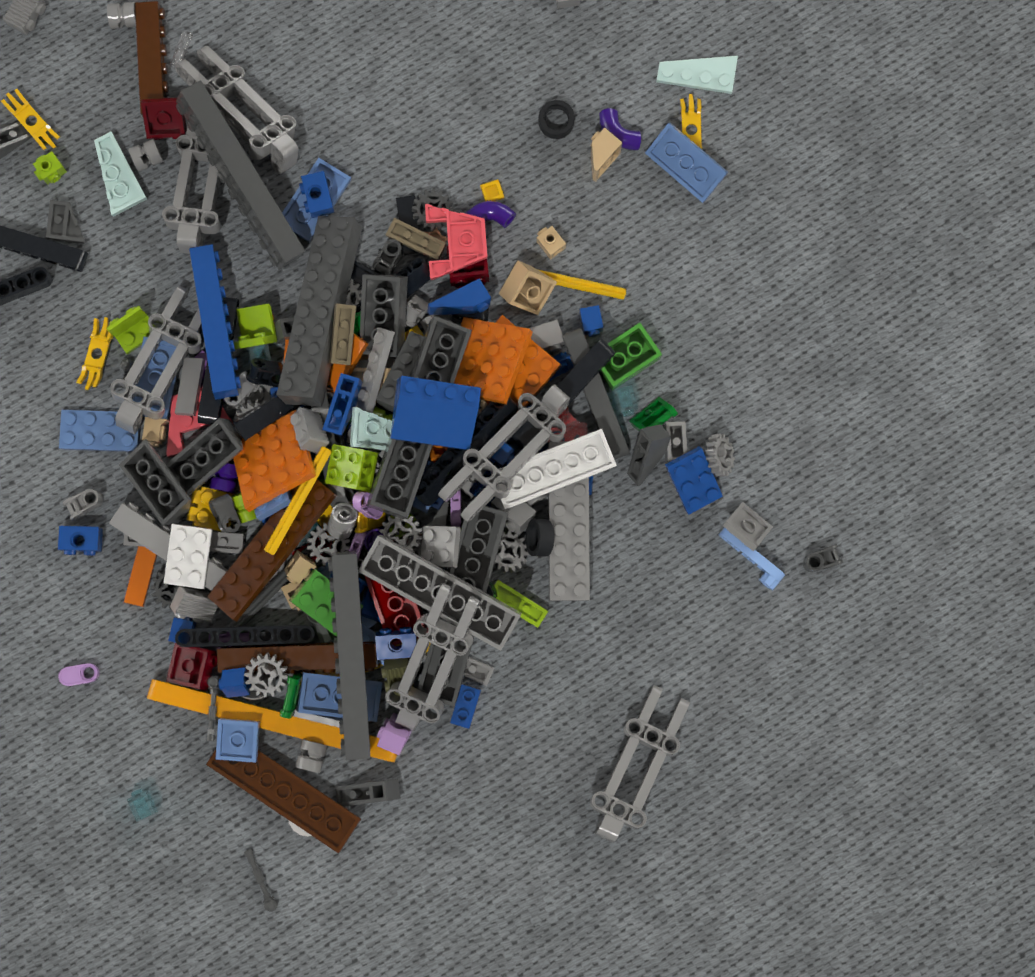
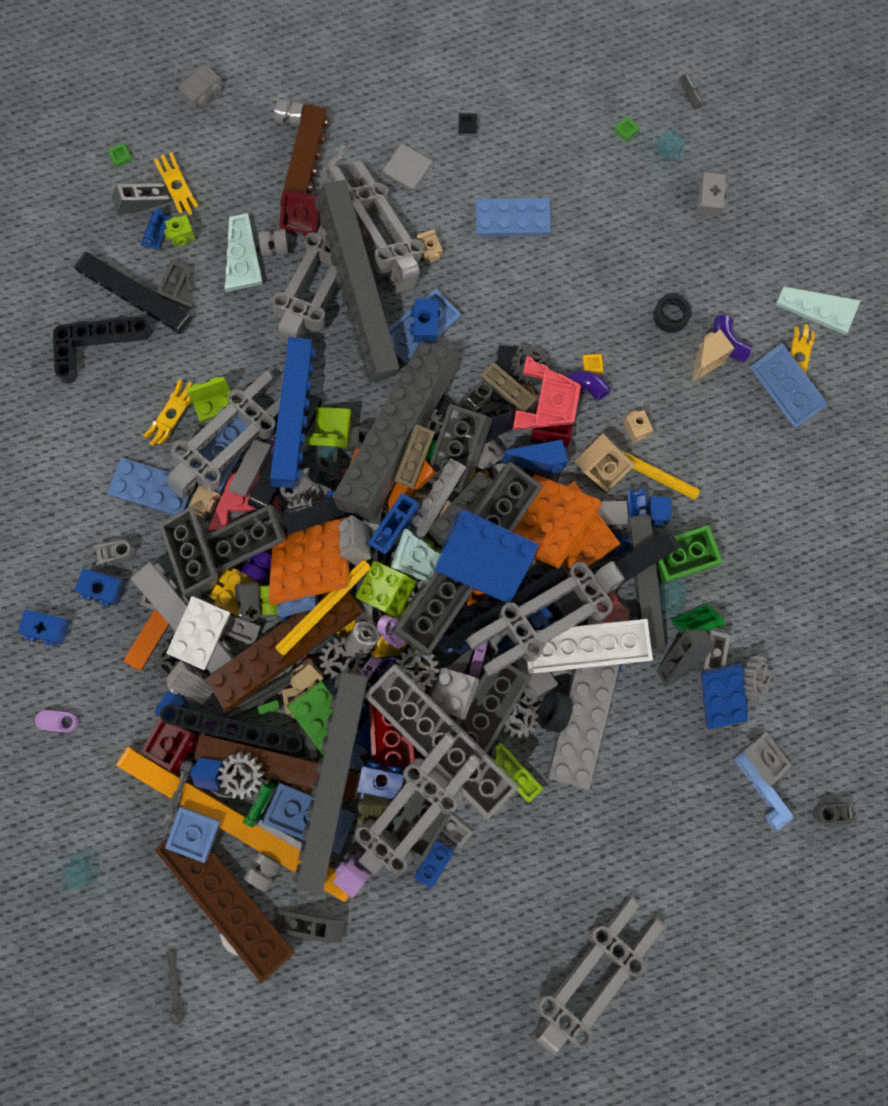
camera: 10 degrees right, 5 degrees down
none -> blue brick [17,609,70,647]
none -> blue hinge [140,208,171,250]
none -> bright green tile [258,700,281,716]
none -> light grey tile [382,143,433,192]
none -> tan brick [417,229,443,263]
none -> medium blue plate [475,198,551,236]
none -> blue hinge [627,489,648,516]

